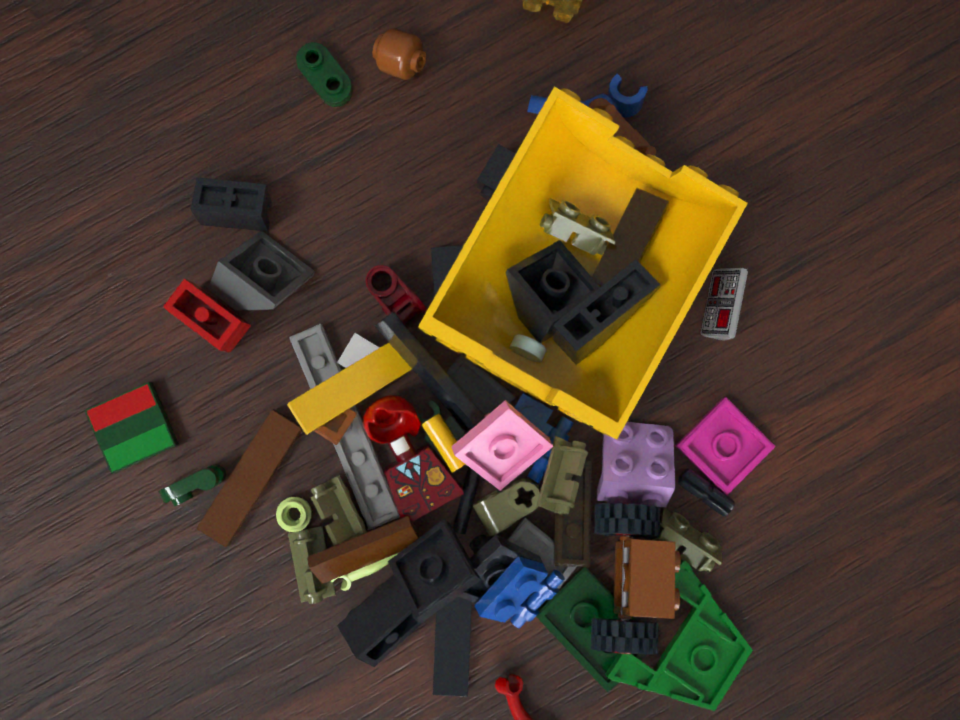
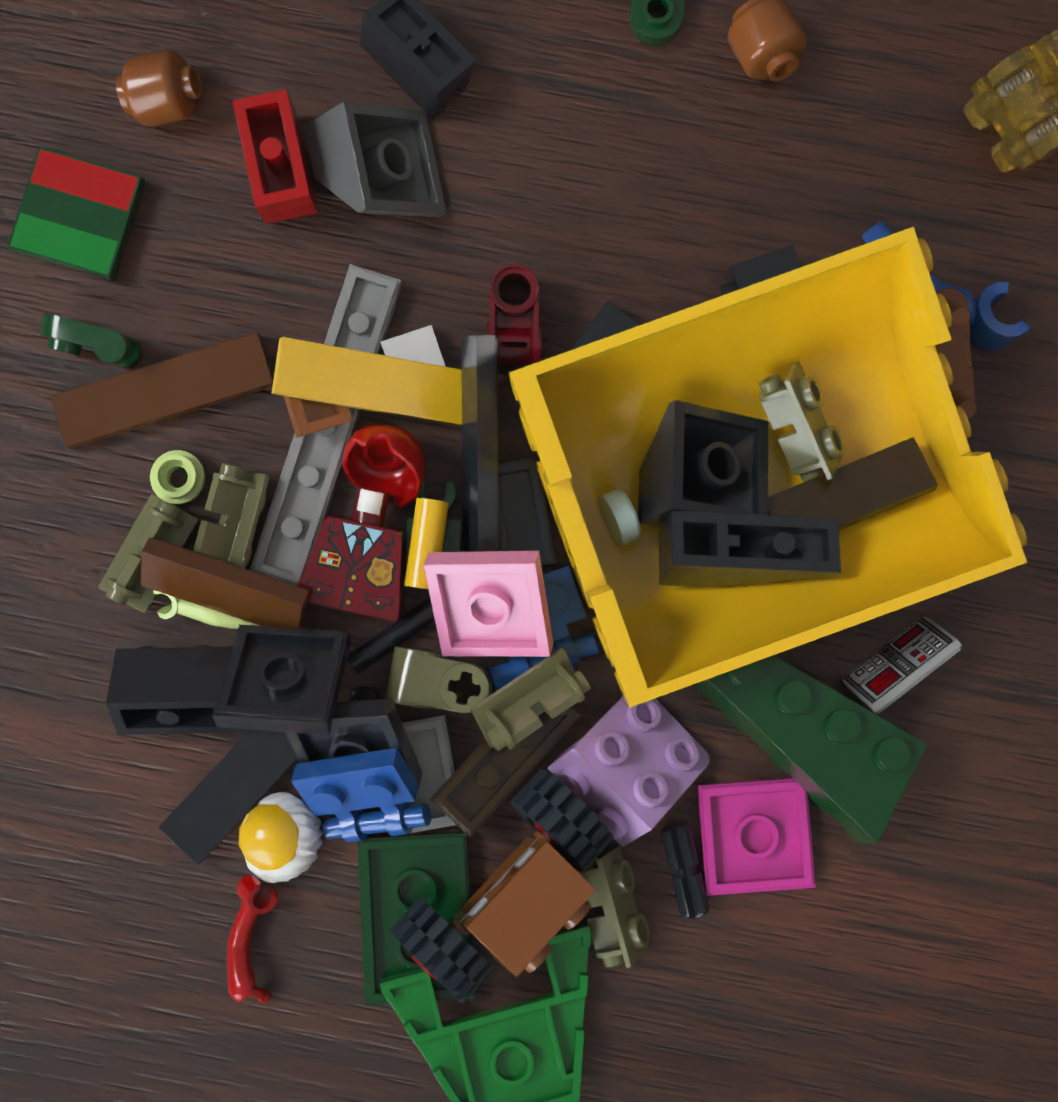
camera: 40 degrees right, 0 degrees up
none -> dark orange head [116,49,202,127]
none -> hair [239,792,323,883]
none -> dark green wedge [695,655,928,844]

